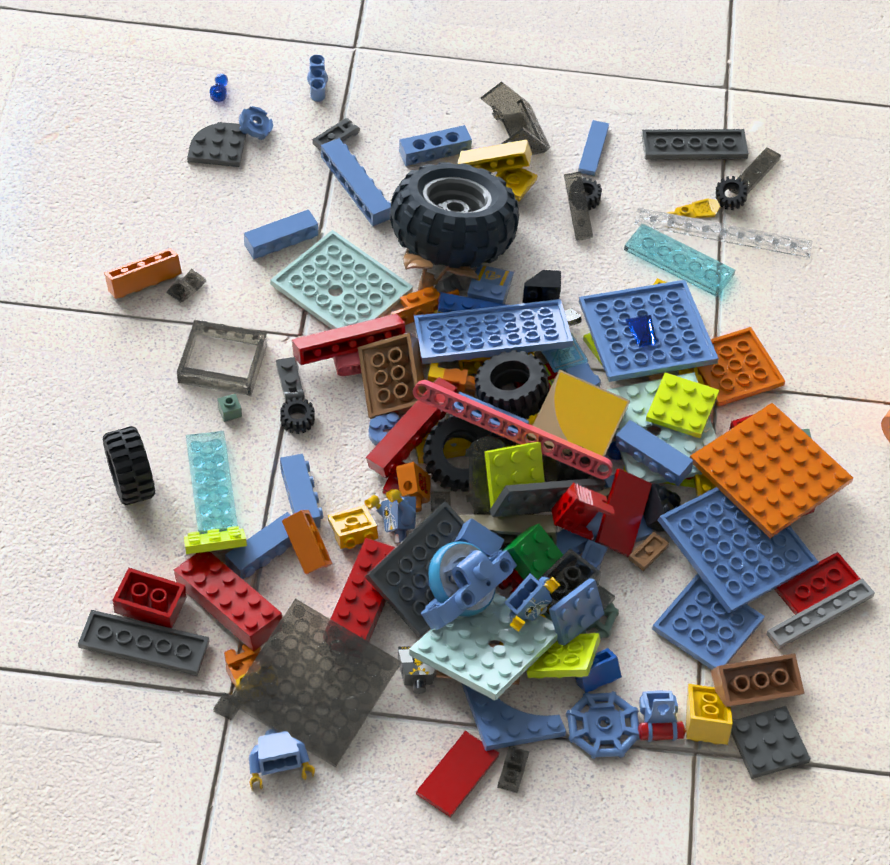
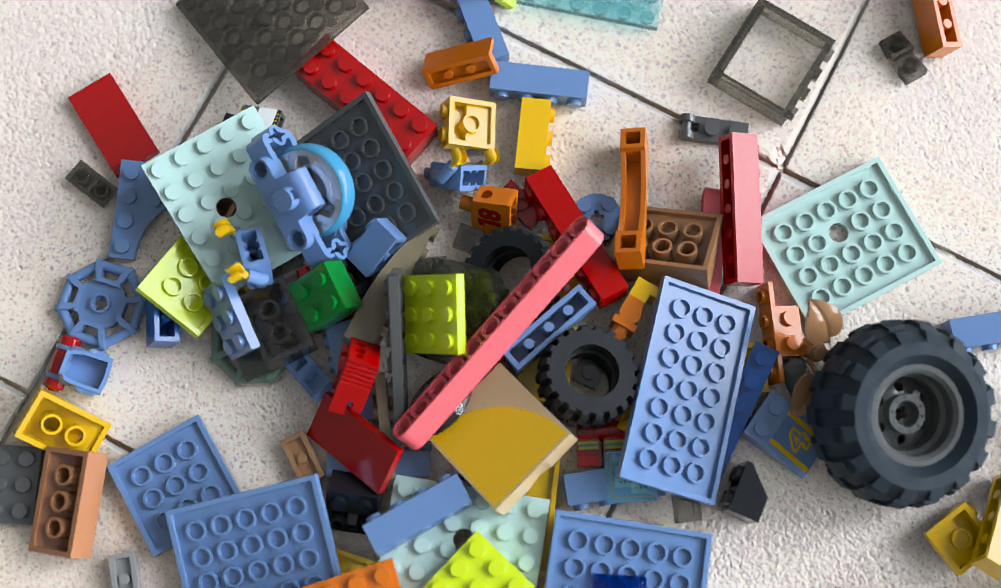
camera: 115 degrees right, 25 degrees up
sand green plate [217,393,242,422] -> none
medium blue brick [244,209,318,260] -> none
black tyre [280,397,315,434] -> none
none -> yellow brick [514,97,555,176]
none -> orange arch [615,127,649,270]

